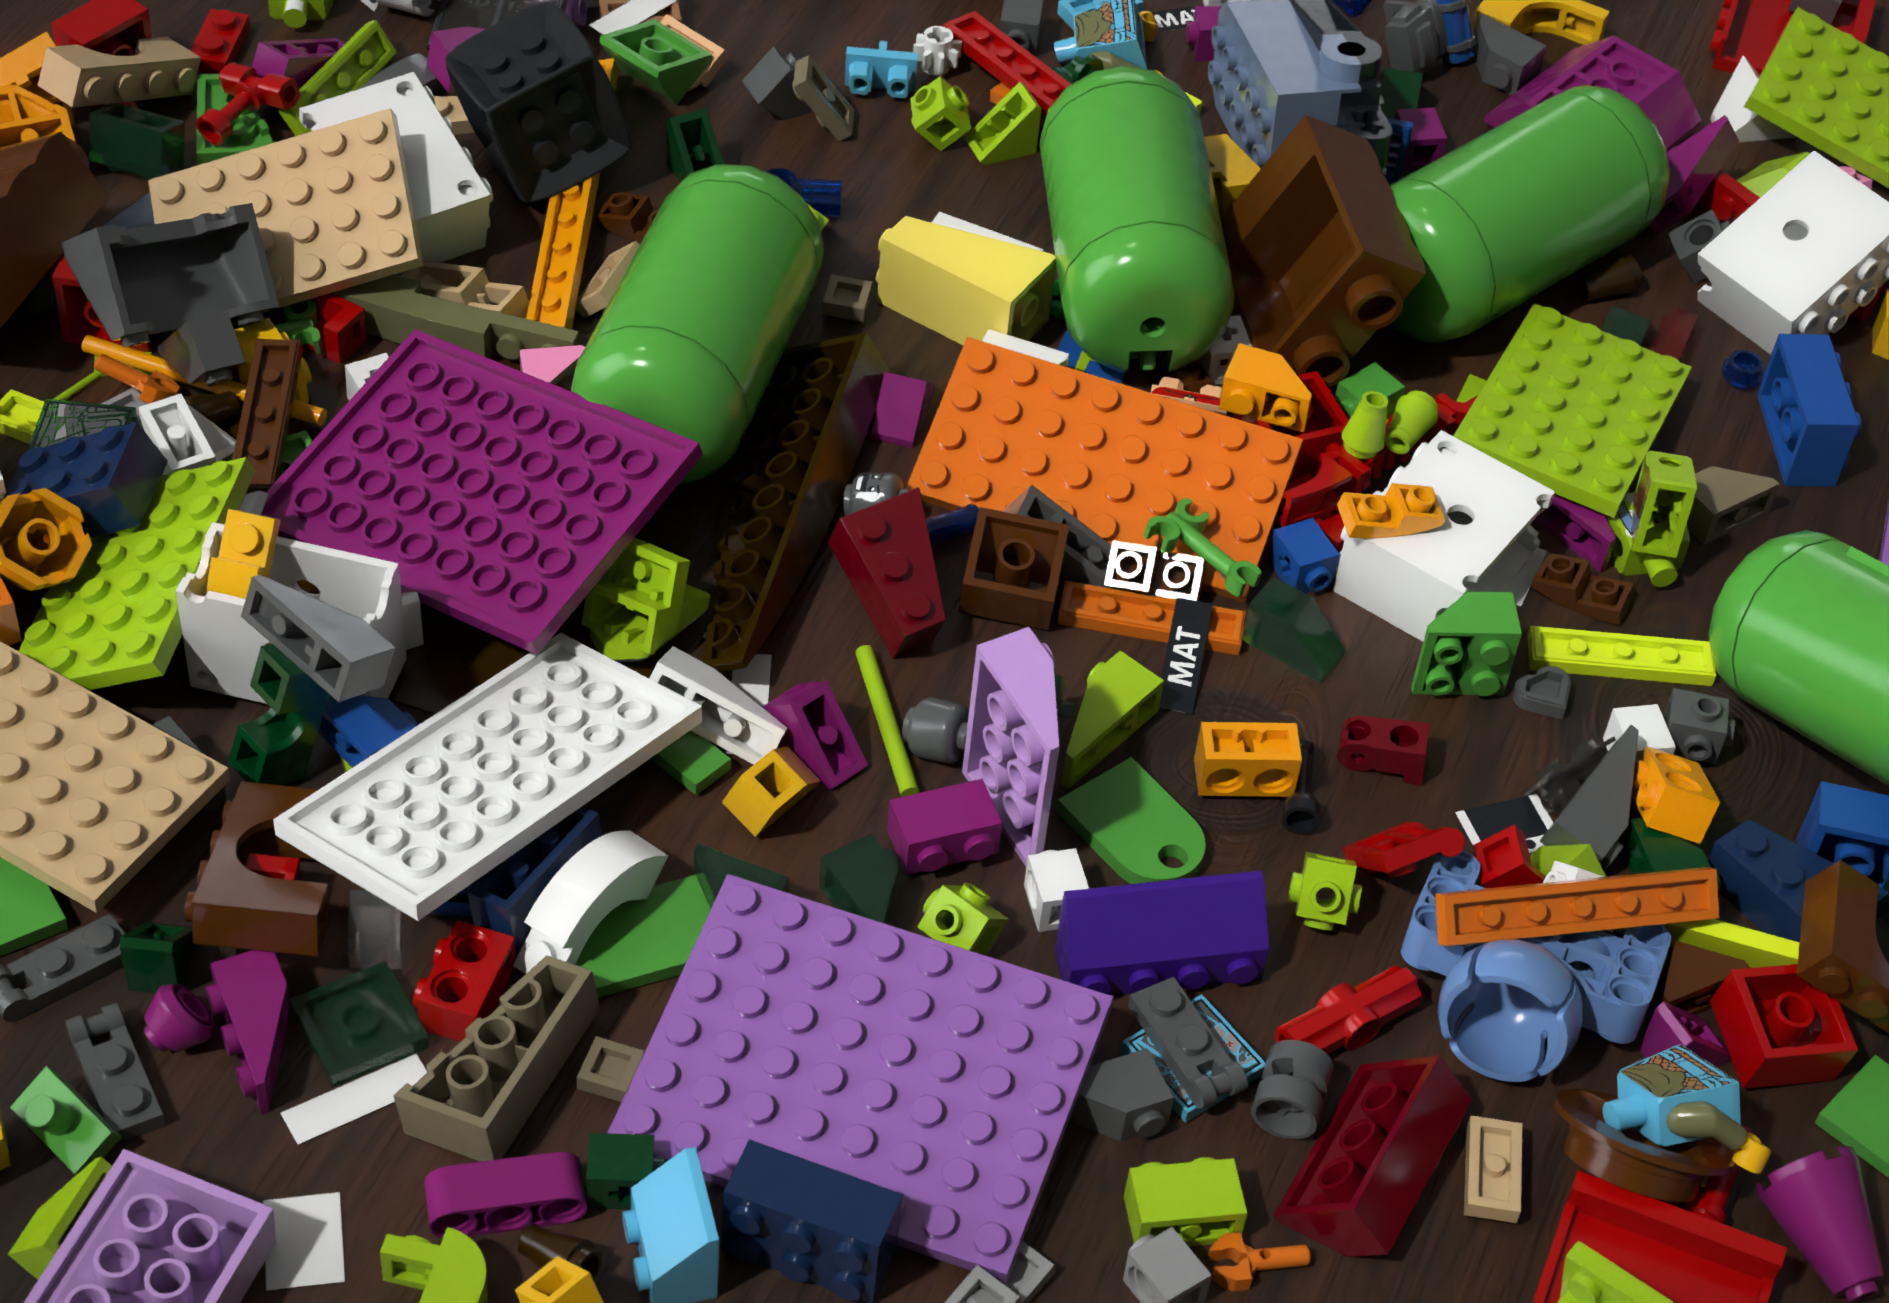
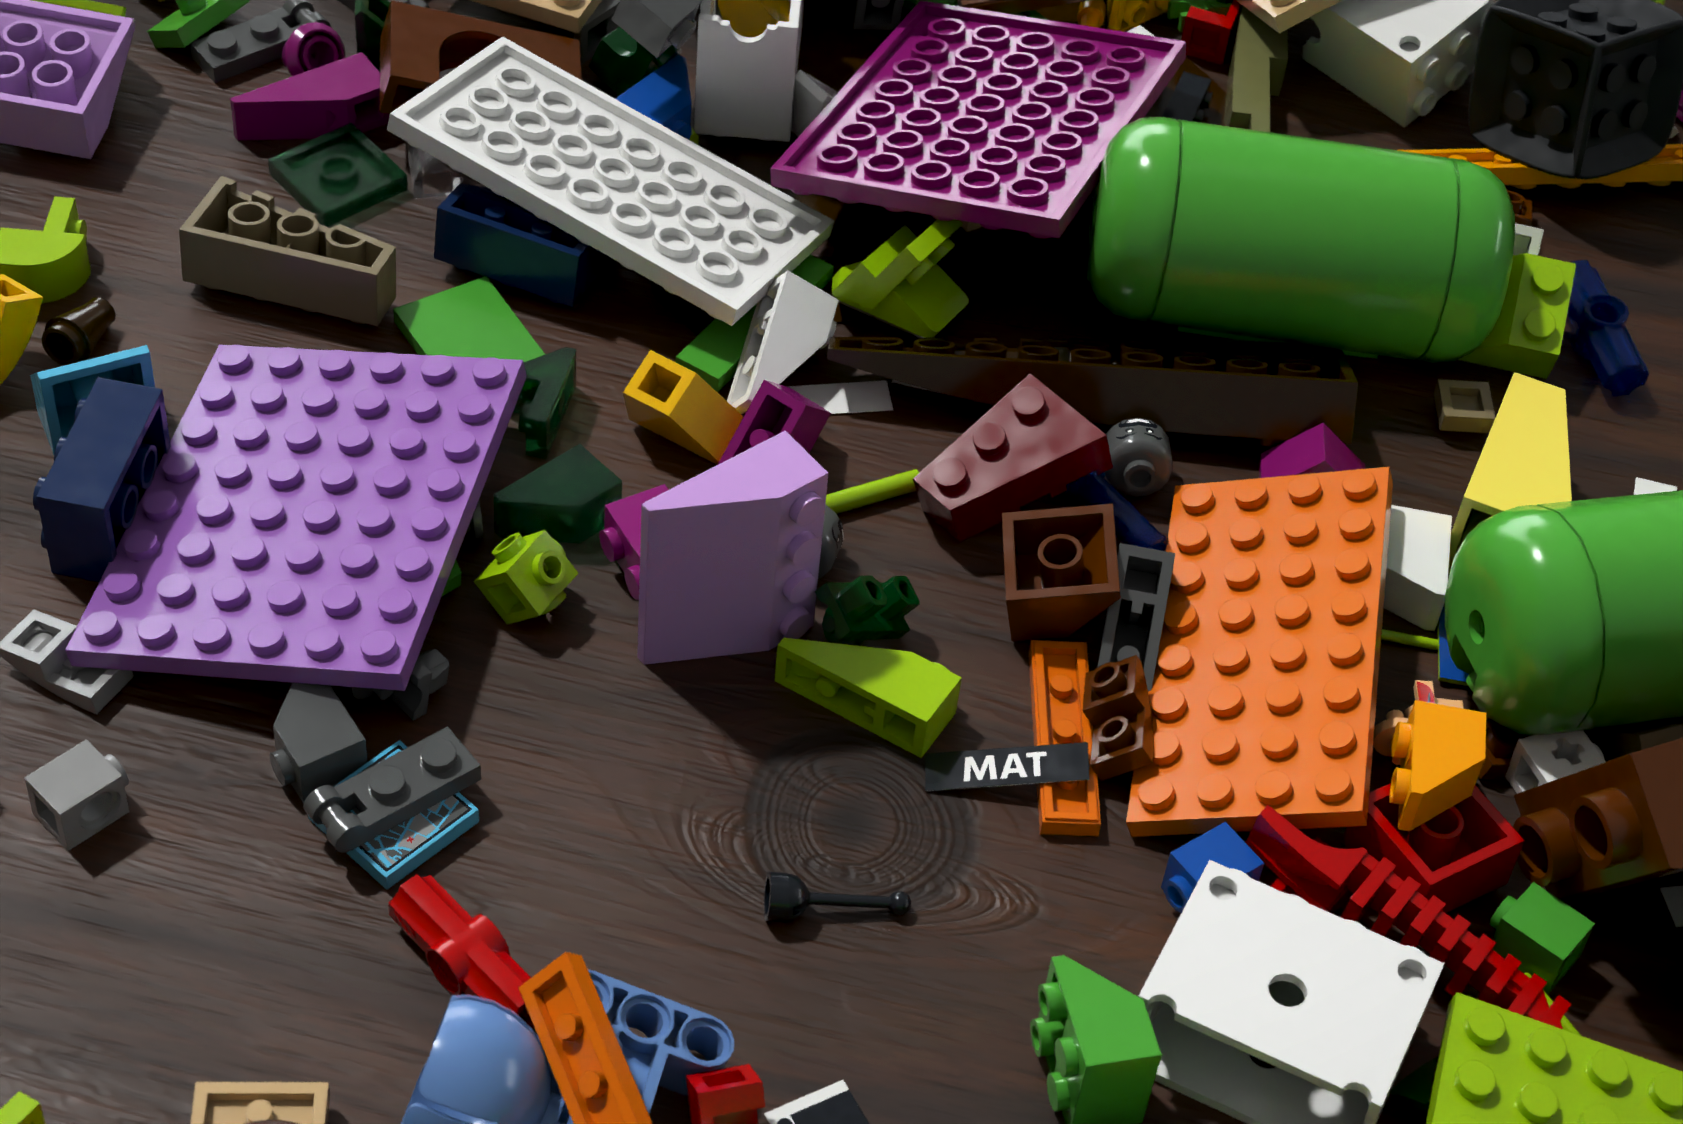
camera: 80 degrees right, 0 degrees up
white sticker [263,1192,345,1291] -> none
white sticker [280,1054,427,1145] -> none
tan slope [400,261,529,319] -> none
red brick [413,920,516,1042] -> none
magenta beam [424,1152,588,1238] -> none
white arch [513,831,668,974] -> none
dark tan plate [577,1036,645,1102] -> none
dark green brick [586,1133,665,1210] -> none
dark green slope [666,108,724,183] -> none
white brick [1024,848,1089,932] -> none
dark purple slope [1054,870,1269,996] -> none
bright green tile [1056,757,1206,884] -> none
lime brick [1124,1157,1247,1247] -> none
bright green bar [1143,498,1262,597] -> none
light orange brick [1194,722,1302,797] -> none
orange bar [1207,1232,1311,1292] -> none
clear green slope [1242,576,1345,683] -> none
dark grey wheel [1251,1040,1334,1140] -> none
dark red slope [1274,1055,1472,1257] -> none
lime brick [1288,852,1362,930] -> none
light orange slope [1337,483,1445,539] -> none
dark red leg [1337,716,1431,786] -> none
lime cone [1341,391,1388,459] -> none
red plate [1342,821,1465,877] -> none
lime cone [1385,390,1438,454] -> none

